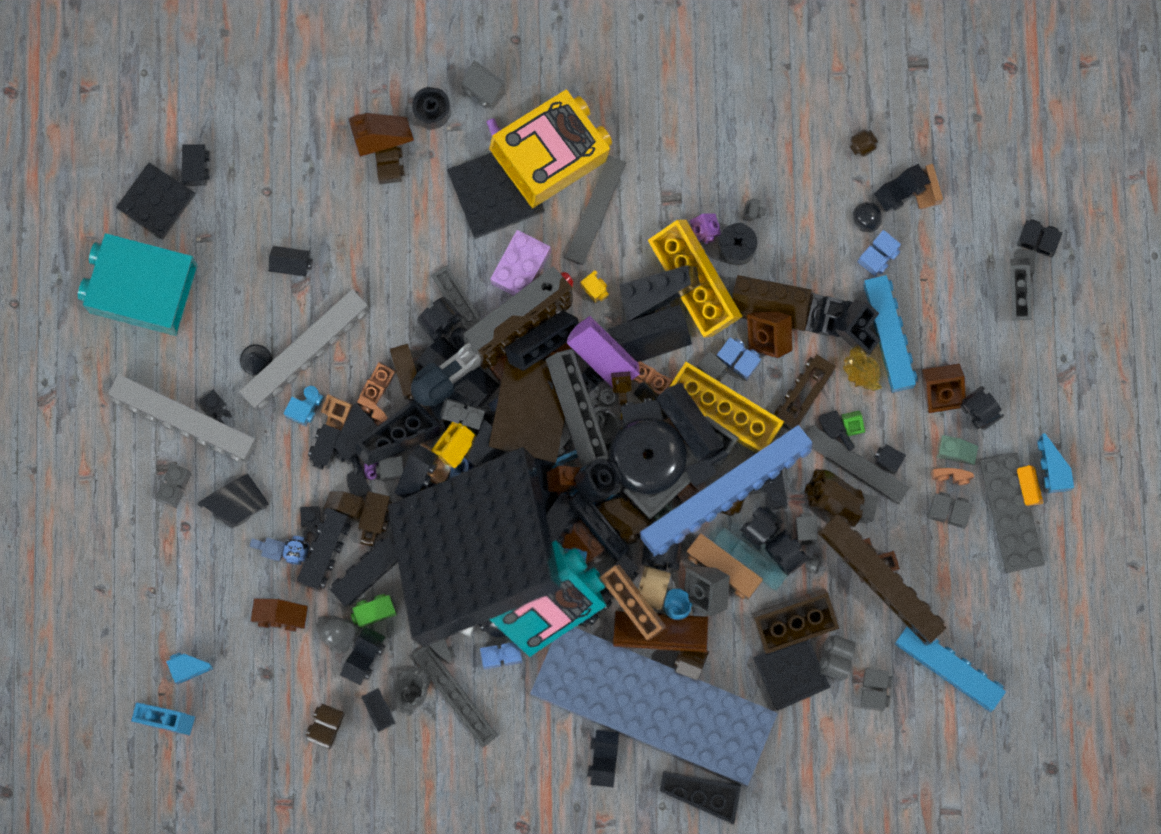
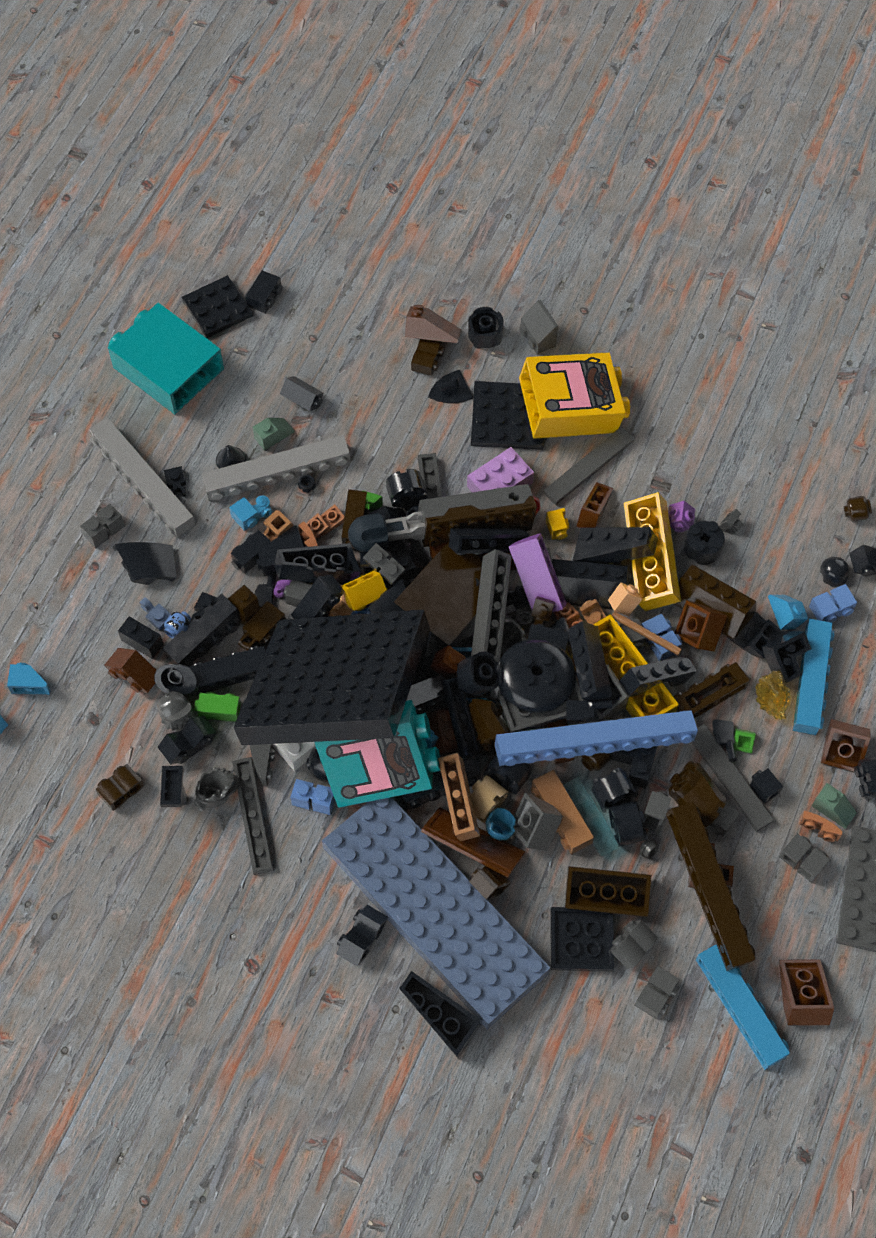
camera: 20 degrees right, 15 degrees down
none -> black brick [118,616,164,659]
none -> black piece [155,663,197,694]
none -> sand green slope [253,418,294,451]
none -> black plate [298,475,316,493]
none -> bright green slope [367,492,383,512]
none -> black shield [428,370,473,403]
none -> reddish brown slope [577,482,614,528]
none -> medium nougat bracket [579,599,606,625]
none -> light nougat brick [608,583,642,617]
none -> medium nougat bar [611,611,682,655]
none -> black arch [619,655,697,697]
none -> dark azure slope [768,595,808,630]
none -> reddish brown slope [779,959,834,1025]

